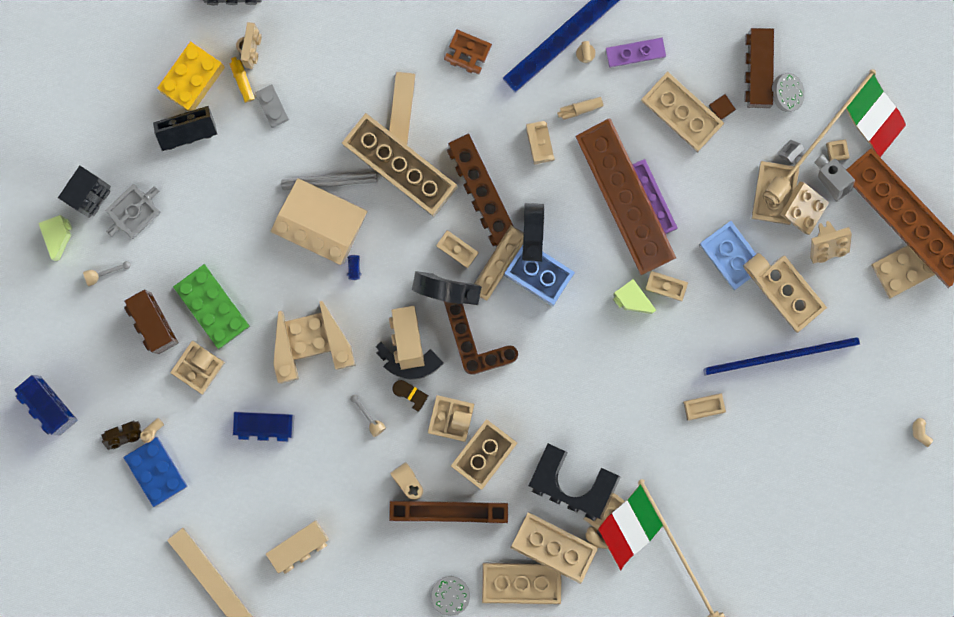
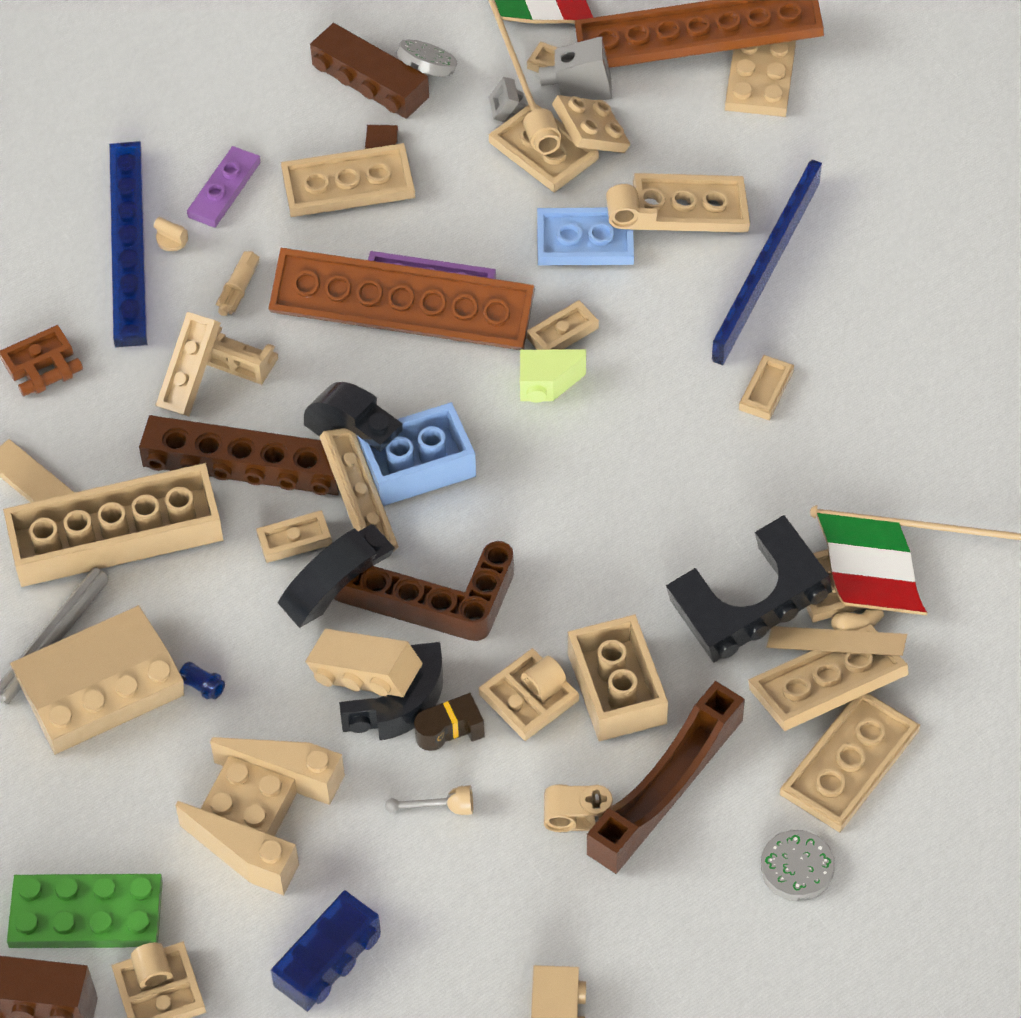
camera: 55 degrees left, 30 degrees down
tan plate [810,221,852,264] -> none
tan arm [912,418,933,447] -> none
none -> tan plate [155,312,221,417]
none -> tan sticker [766,626,907,656]

